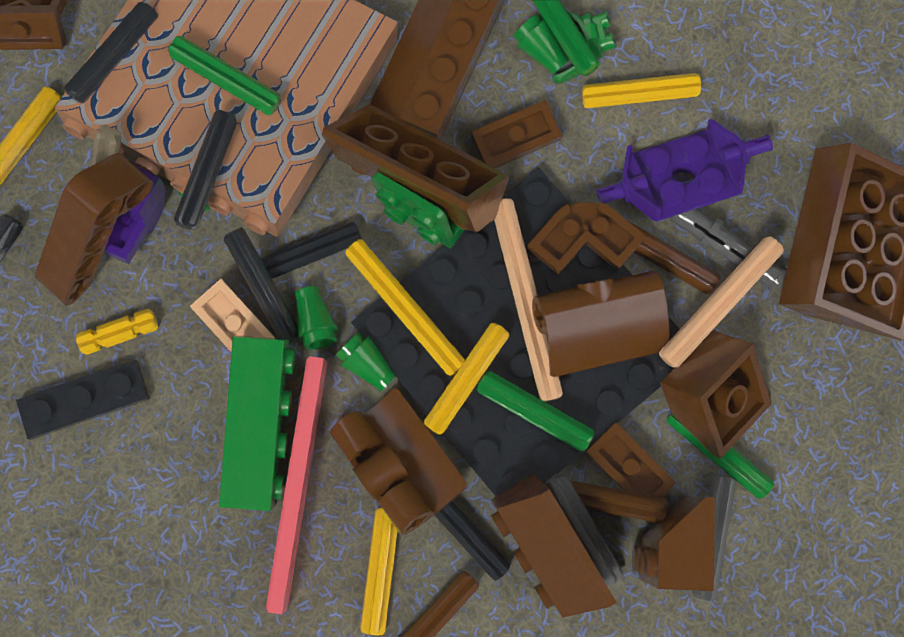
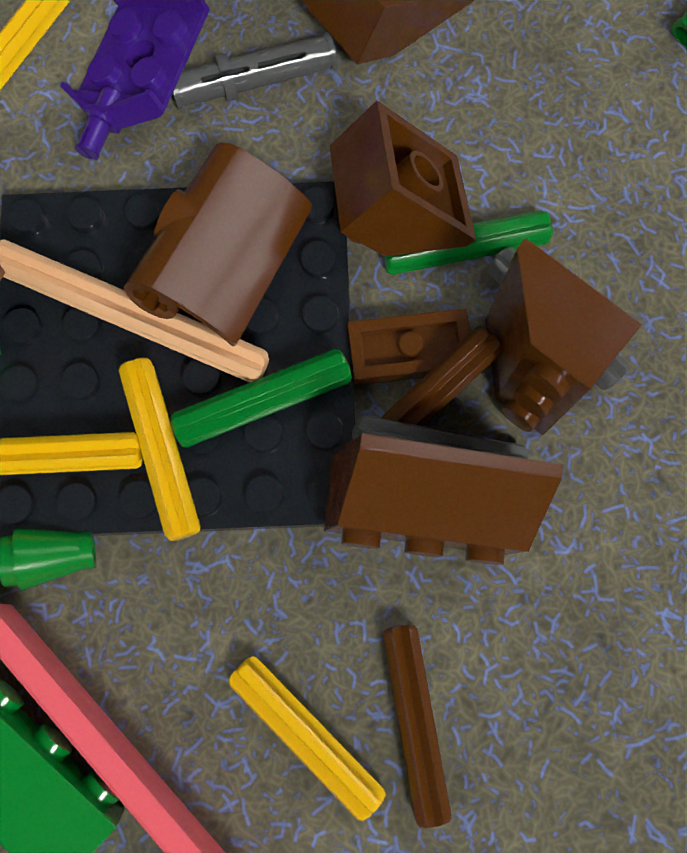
camera: 55 degrees left, 5 degrees down
reddish brown panel [330,387,467,535] -> none
black axle [435,501,510,581] -> none
reddish brown plate [527,202,646,275] -> none
reddish brown axle [627,220,720,294] -> none
light nougat axle [659,236,784,368] -> none

